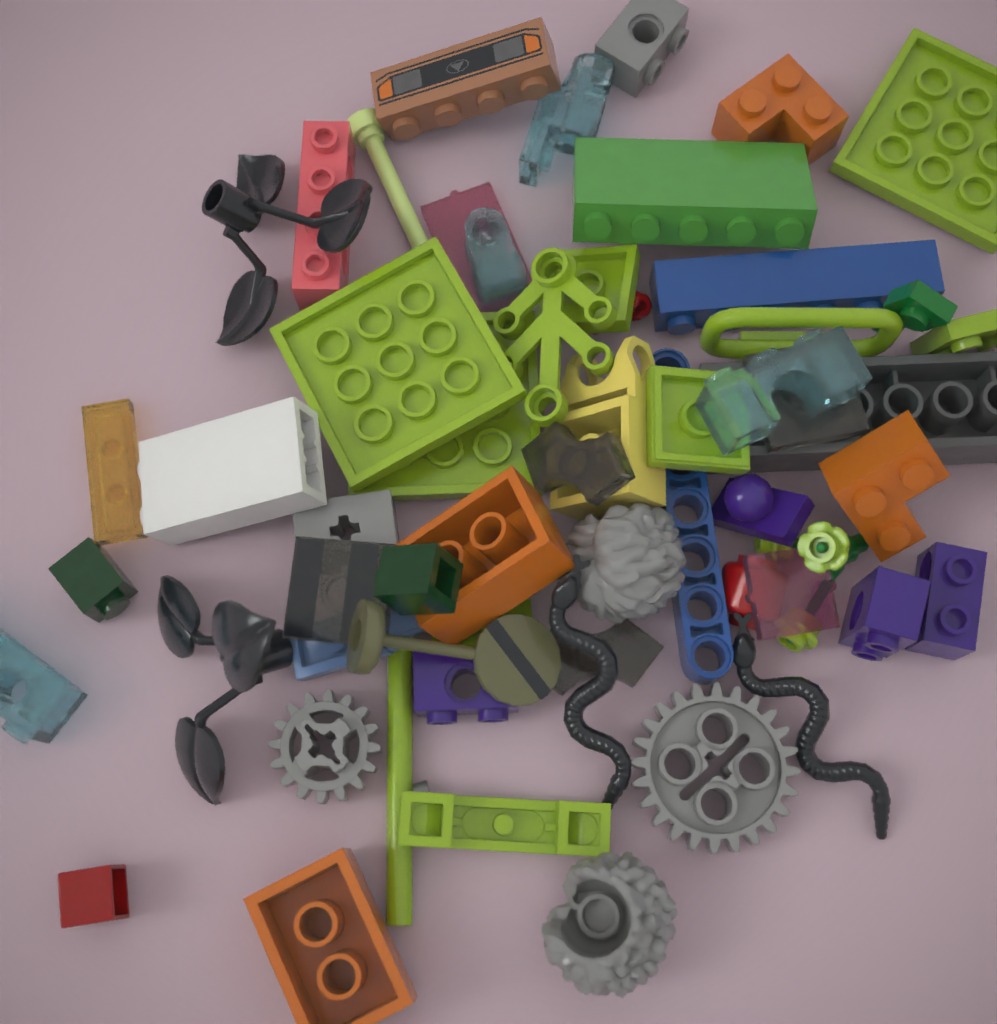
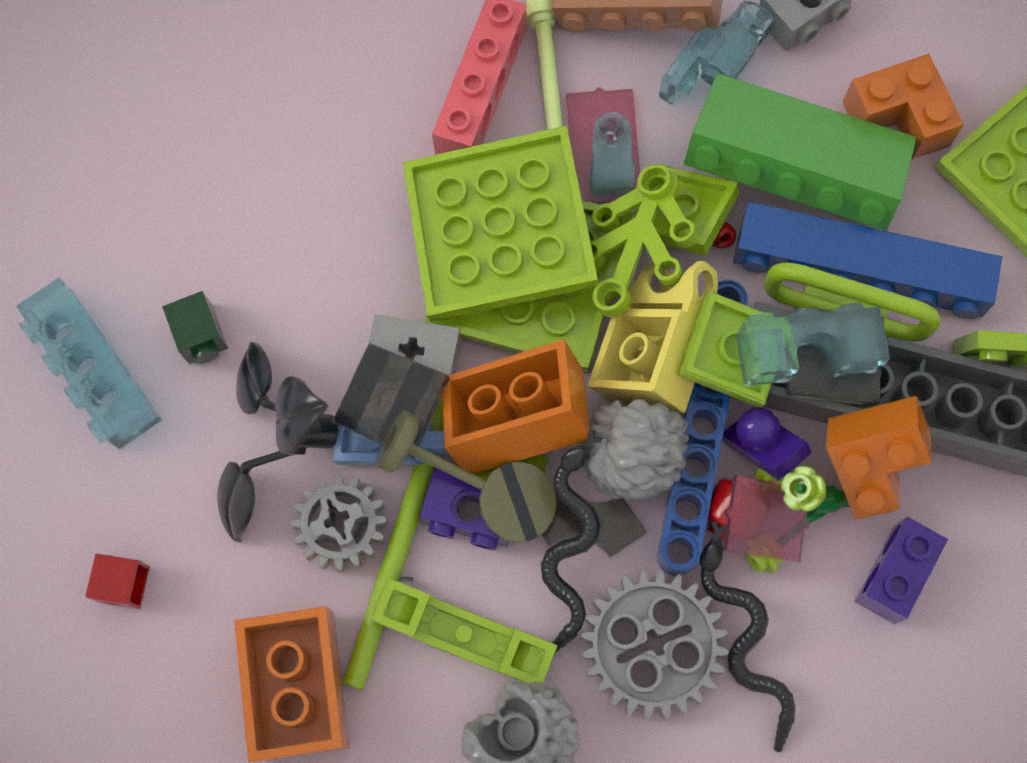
camera: 20 degrees right, 0 degrees up
clear yellow tile [81,398,148,546] -> none
white brick [137,396,327,546] -> none
black plant [202,154,373,346] -> none
dark green brick [373,543,463,616] -> none
clear smoke tile [521,421,636,506] -> none
dark purple brick [838,566,931,661] -> none
green plate [872,280,958,332] -> none

